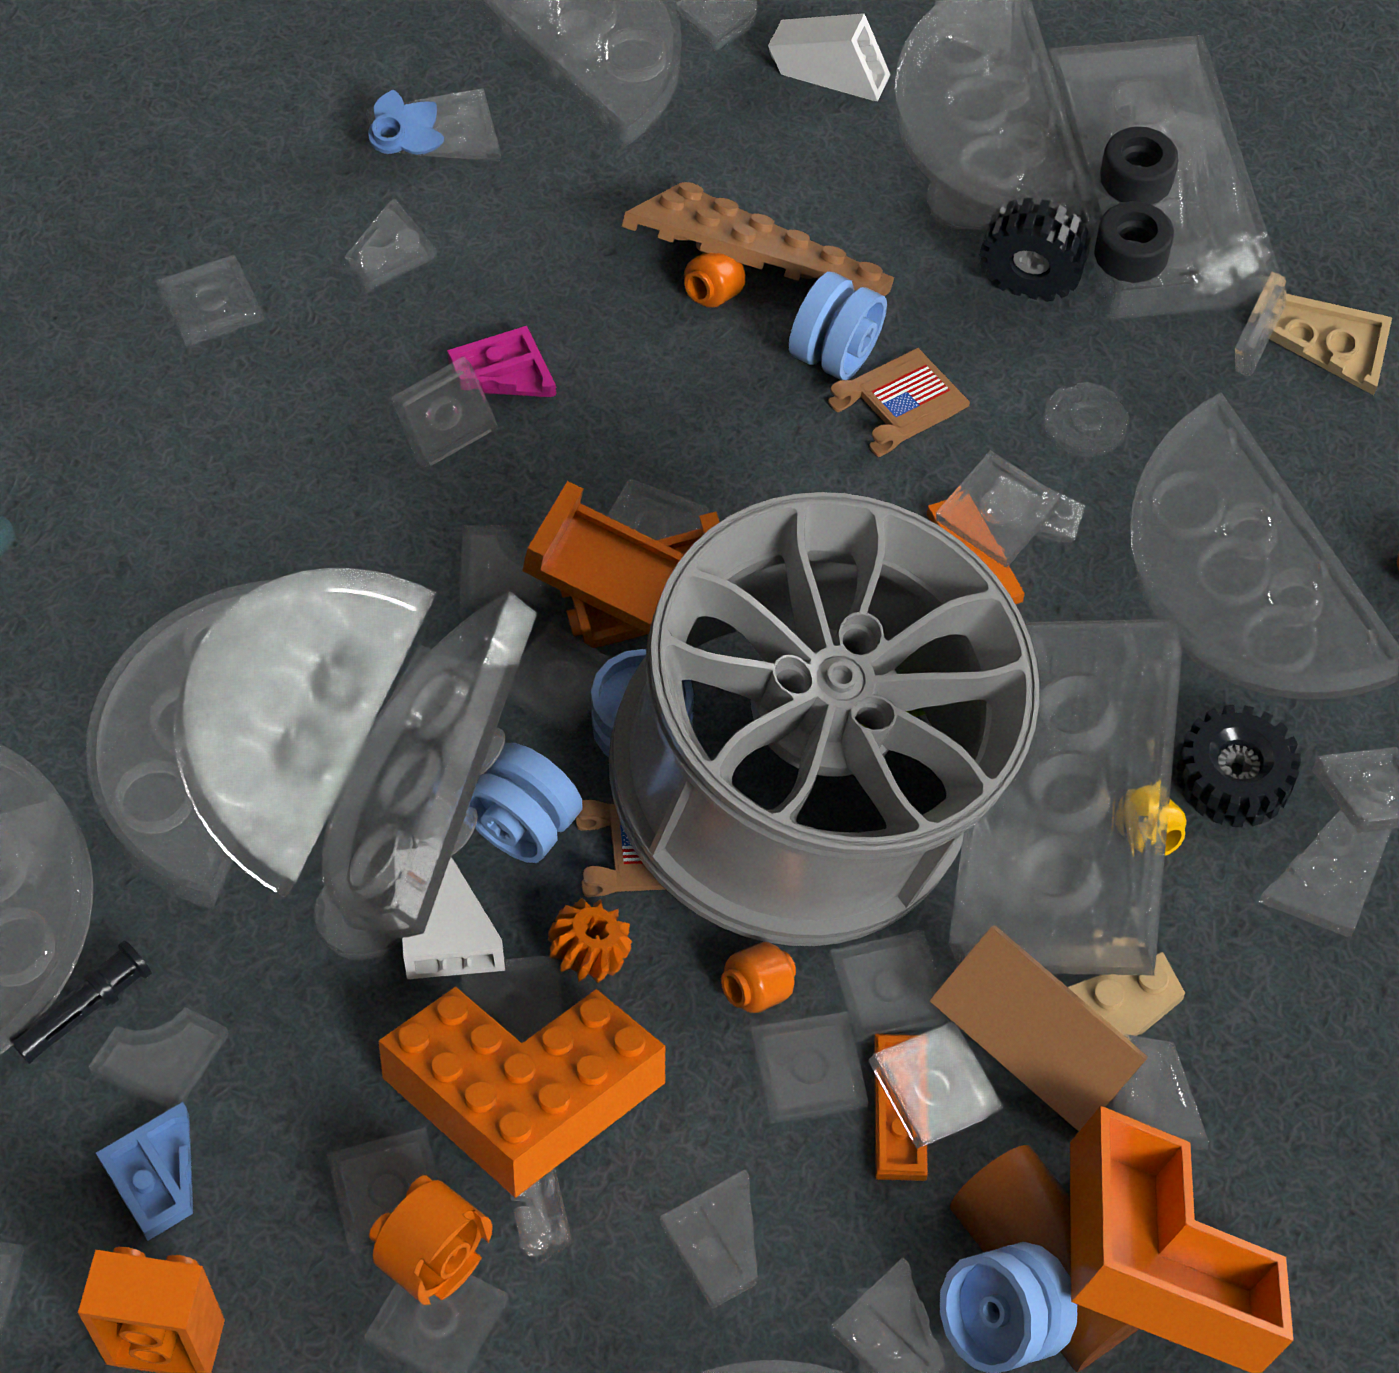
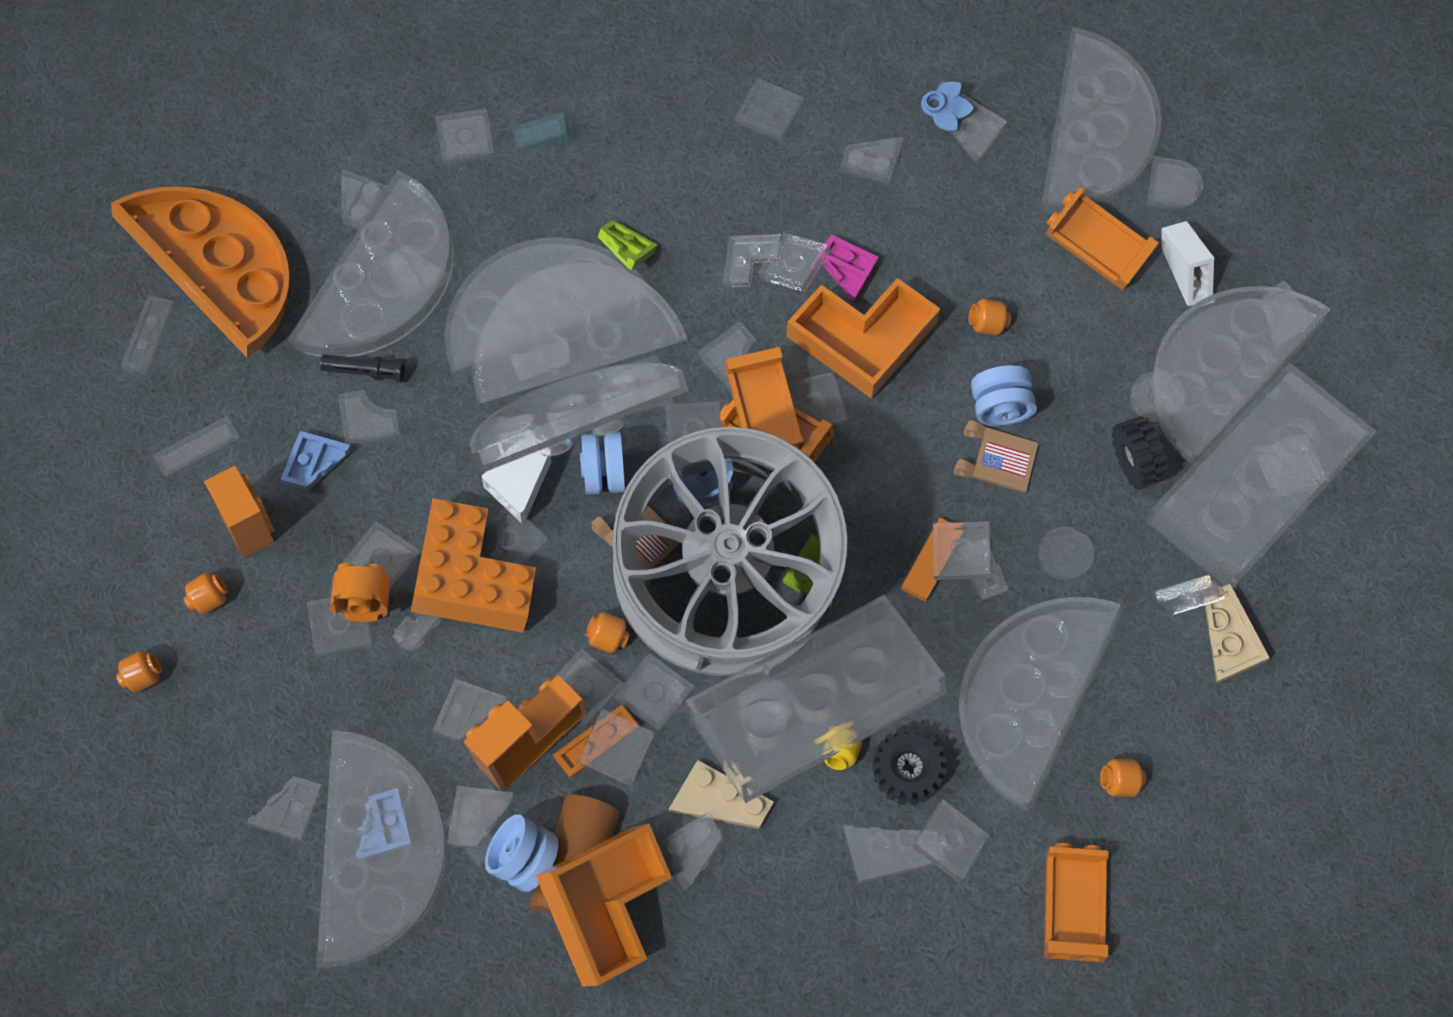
camera: 50 degrees right, 10 degrees up
orange gear [548,898,632,983] -> none
medium nougat wing [621,182,894,296] -> none
medium nougat tile [929,925,1148,1131] -> none
black tyre [1094,201,1174,283] -> none
black tyre [1100,126,1179,204] -> none
clear hinge [1179,229,1270,298] -> none
none -> orange piece [463,675,588,793]
none -> lime wing [598,220,657,270]
none -> clear tile [723,234,782,287]
none -> orange piece [786,278,940,399]
none -> orange panel [1045,186,1159,290]

